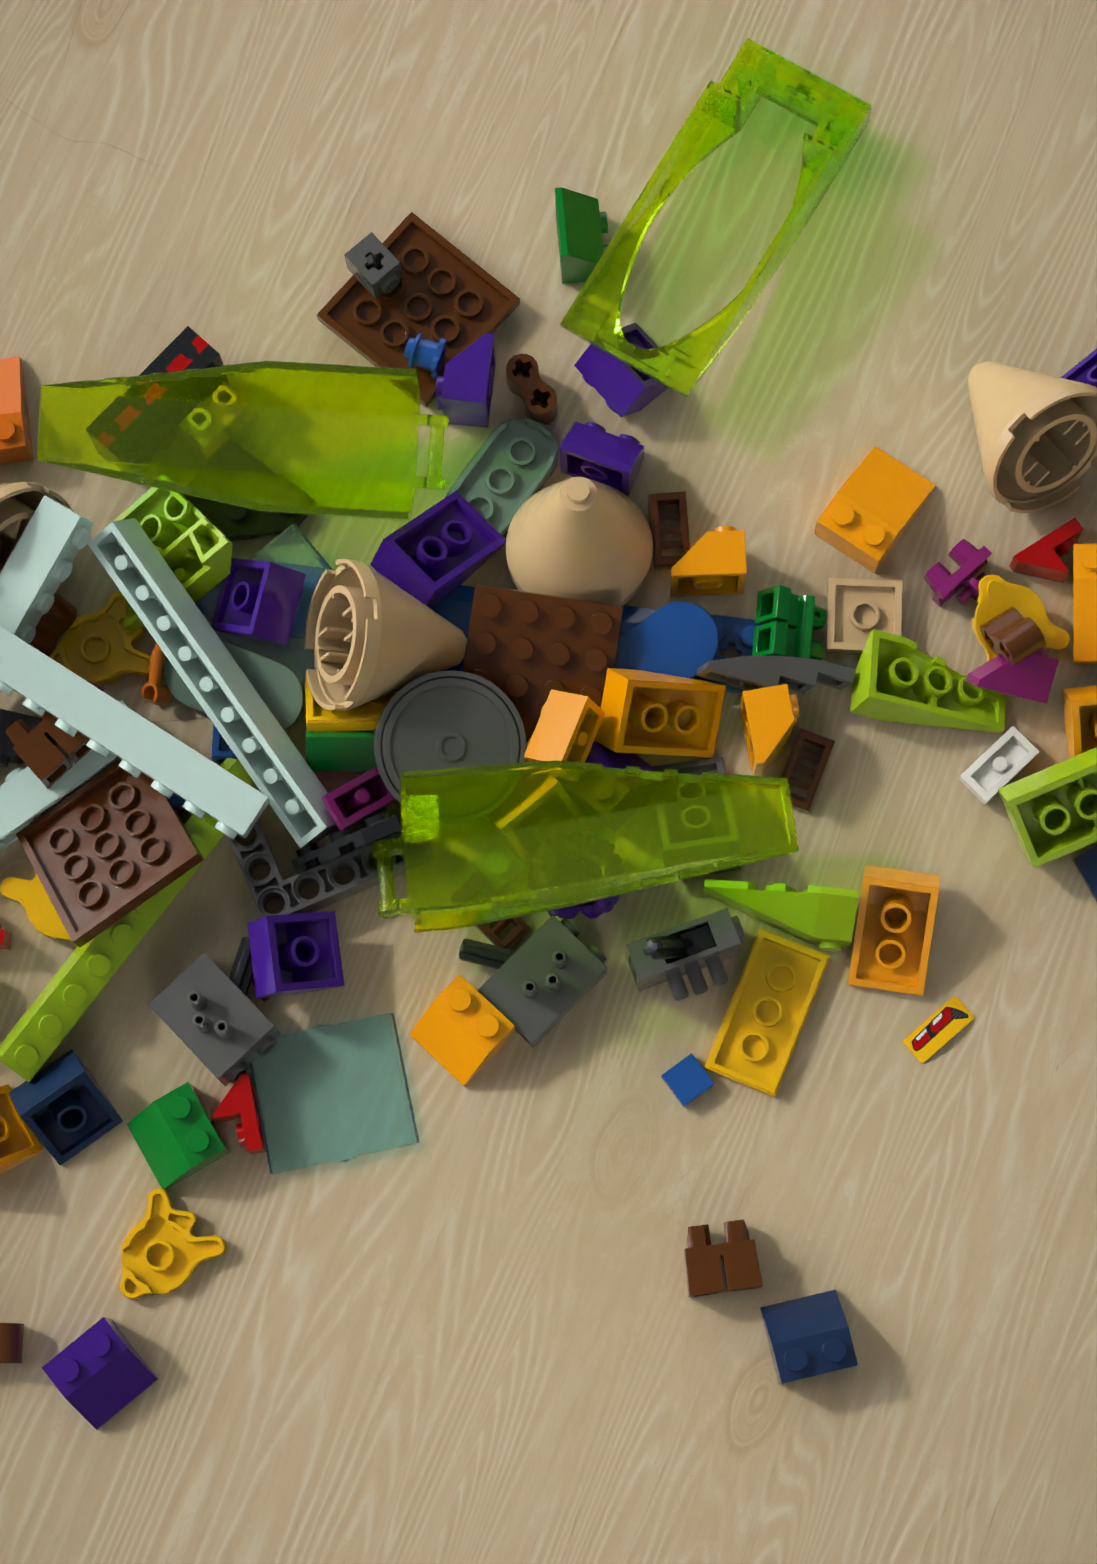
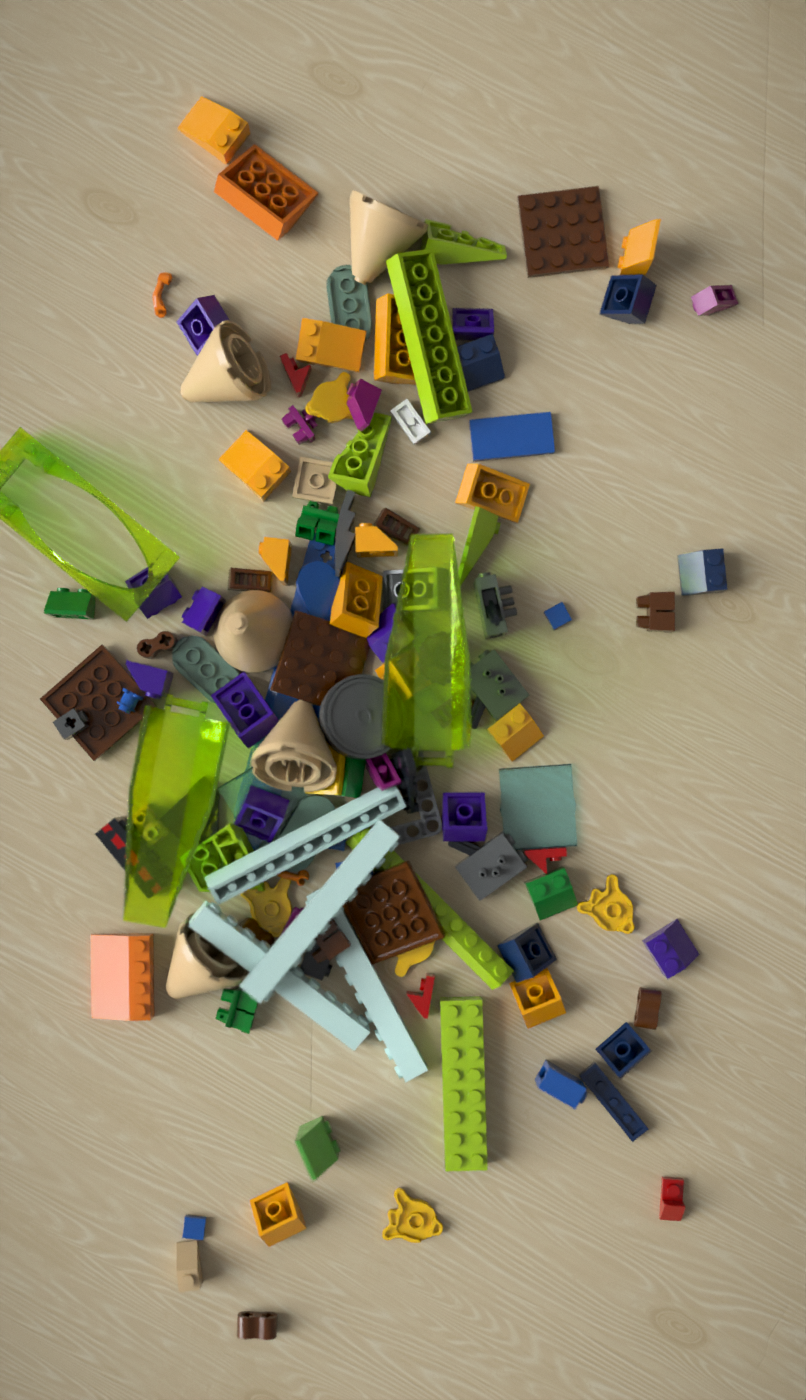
camera: 85 degrees left, 10 degrees up
light orange brick [524,689,605,780] -> none
yellow tile [704,928,830,1098] -> none
yellow sticker [903,996,974,1063] -> none
reddish brown axle [980,607,1046,666] -> none
none -> blue tile [469,412,555,462]

